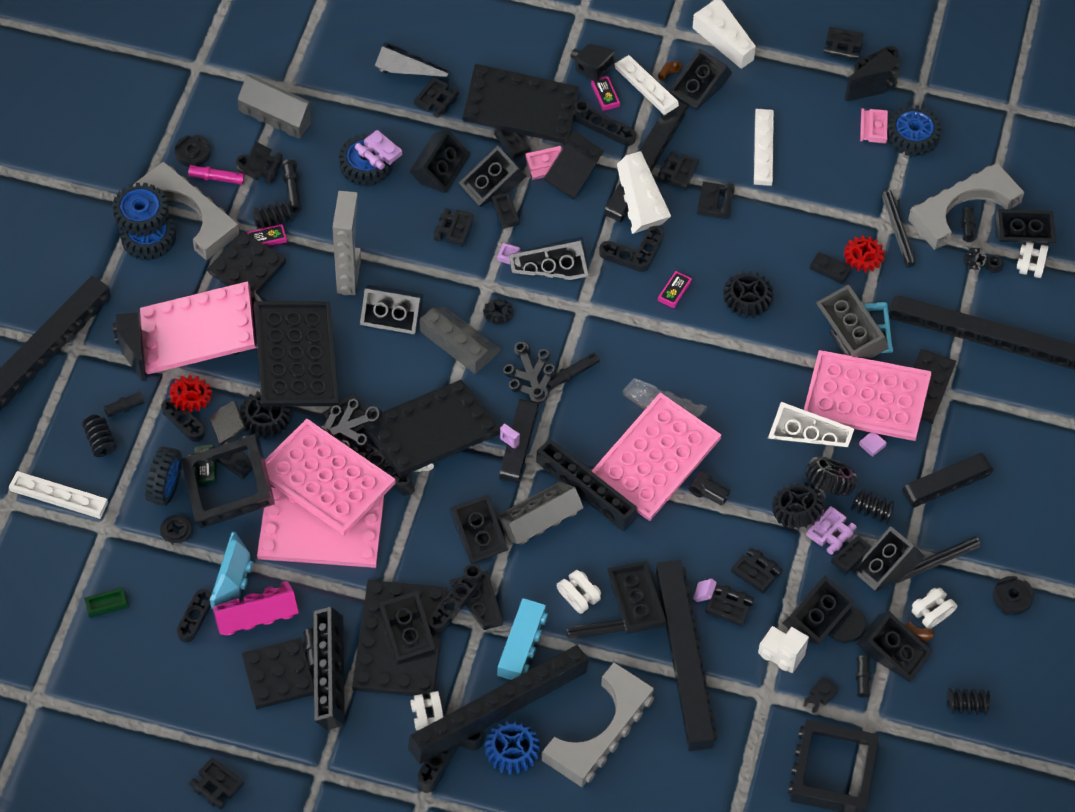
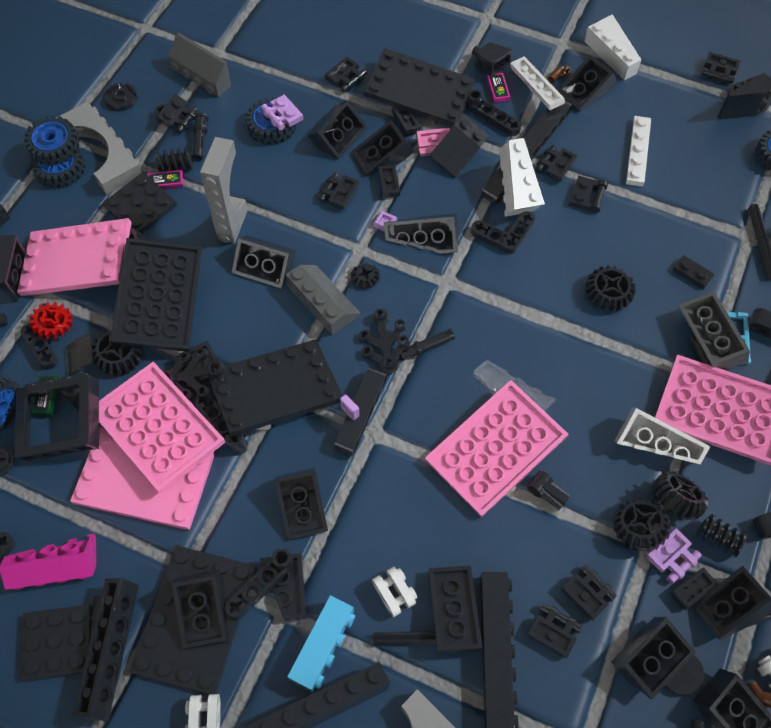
camera: 10 degrees right, 5 degrees up
dark pink pin [188,165,245,185] -> none
medium azure wedge [210,531,253,609] -> none
wedge [375,42,449,77] -> none
dark grey slope [496,481,584,545] -> none
black brick [536,439,638,531] -> none
tile [658,271,692,308] -> none
lavender tile [693,579,716,602] -> none
white brick [758,626,809,673] -> none
red gear [844,235,885,273] -> none
lavender tile [859,432,887,457] -> none
bright pink plate [860,109,888,143] -> none

